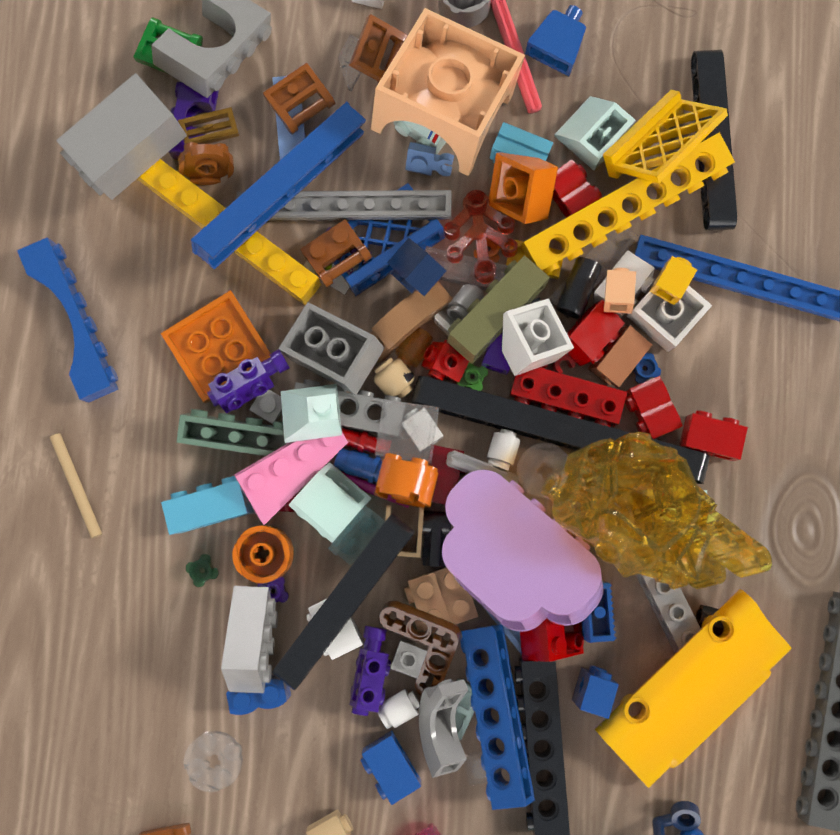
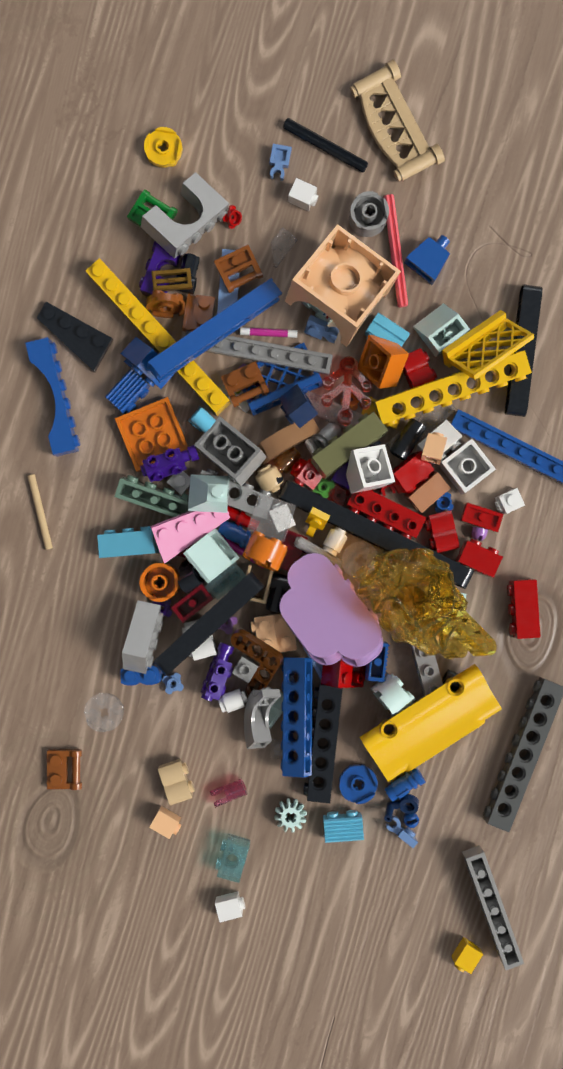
camera: 10 degrees right, 5 degrees up
light grey brick [56,73,187,200] -> none
clear green plate [186,554,219,587] -> none
dark orange plate [349,14,408,83] -> none
blue brick [360,730,421,805] -> none
blue brick [572,665,619,719] -> none
yellow brick [650,256,697,305] -> none
none -> black wing [37,302,113,372]
none -> blue brick [105,369,150,414]
none -> blue brick [120,337,176,389]
none -> medium blue plate [162,673,184,694]
none -> dark red brick [171,583,215,623]
none -> black piece [174,253,200,294]
none -> black piece [178,559,204,593]
none -> dark orange plate [182,294,215,332]
none -> medium azure piece [188,406,216,433]
none -> medium lavender plate [219,617,238,634]
none -> red plate [222,205,242,229]
none -> dark pink bar [240,327,298,338]
none -> yellow plate [305,507,330,537]
none -> clear red plate [327,485,350,506]
none -> blue plate [339,764,378,804]
none -> light aqua brick [370,674,416,717]
none -> blue axle [385,767,426,802]
none -> red plate [460,502,504,532]
none -> medium lavender hinge [472,526,488,541]
none -> white bracket [495,488,525,515]
none -> red brick [507,579,541,639]

